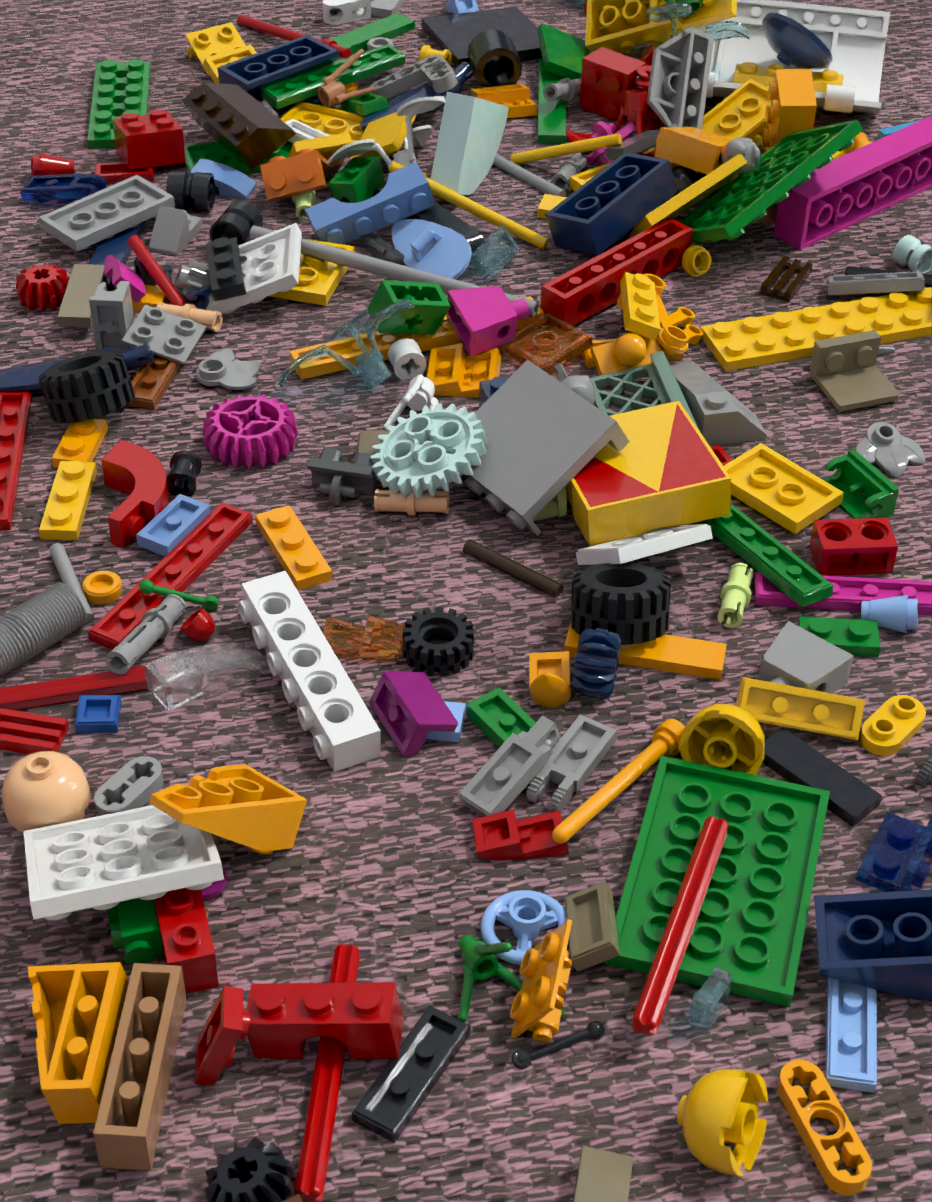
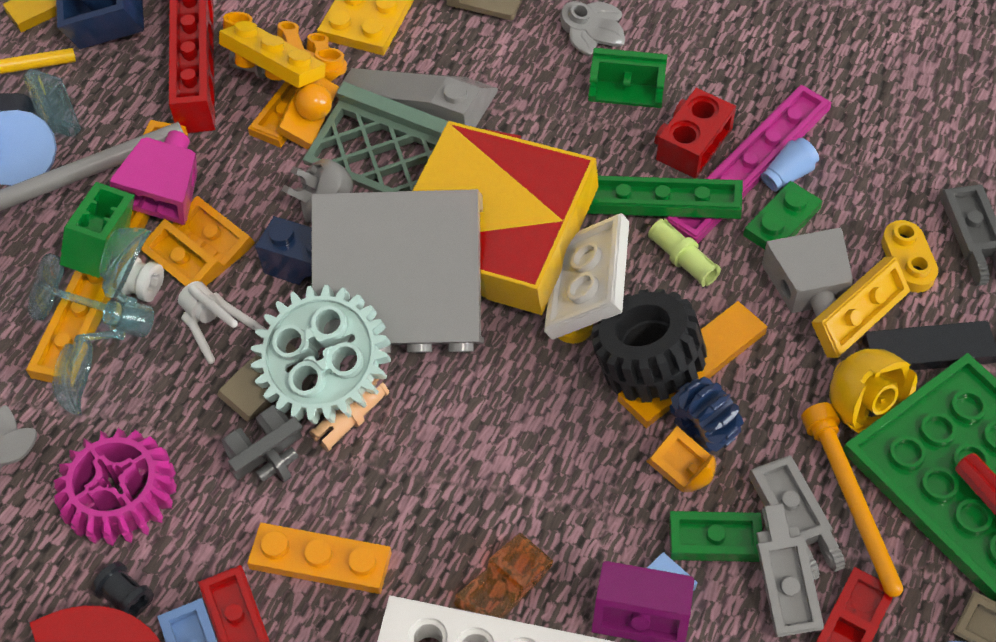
camera: 50 degrees left, 15 degrees up
black tyre [403,607,474,677] -> none
dark brown bar [463,539,564,598] -> none
clear orange tile [500,313,593,374] -> none
yellow plate [723,443,844,534] -> none

